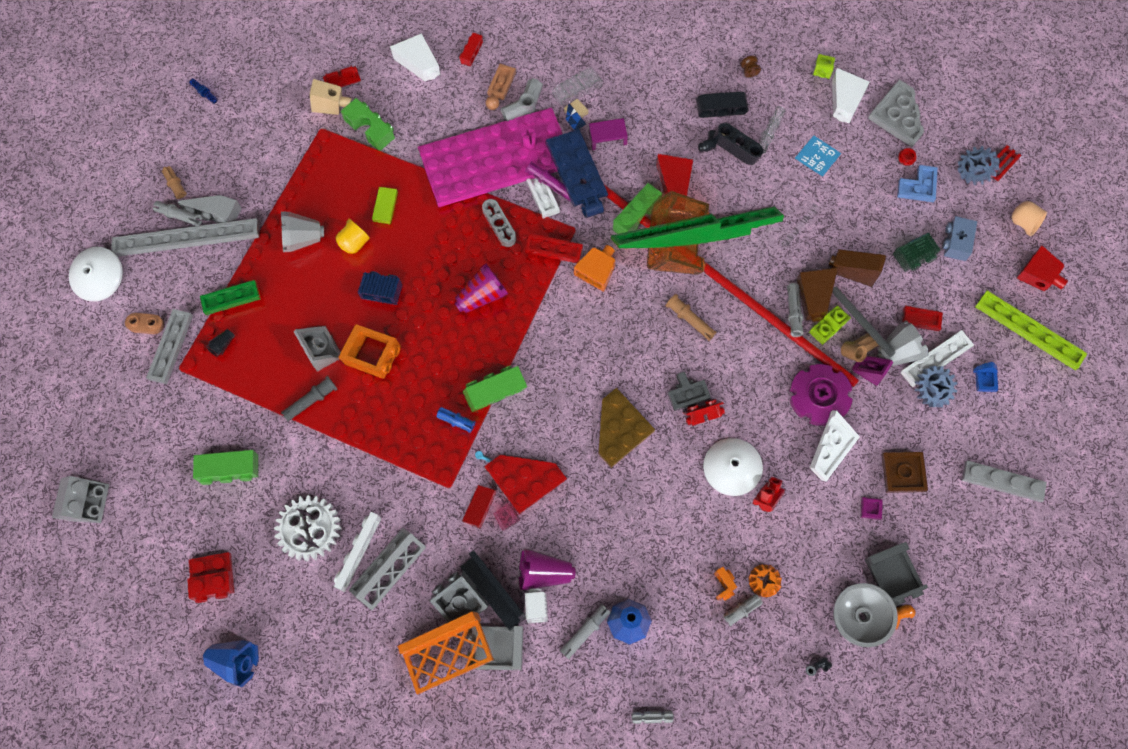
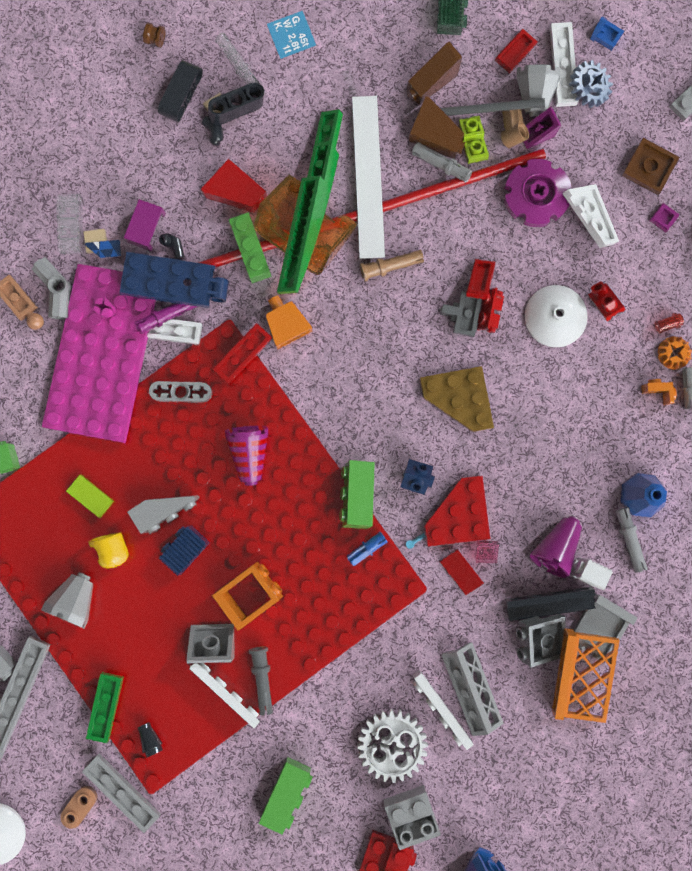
camera: 65 degrees left, 15 degrees up
none -> light grey slope [128,495,200,534]
none -> black arm [159,233,185,260]
none -> white plate [189,663,260,728]
none -> white sticker [352,96,385,258]
none -> light grey slope [383,785,441,850]
none -> dark blue brick [400,459,435,495]
none -> red tile [466,259,496,300]
none -> clear red pin [654,313,684,334]

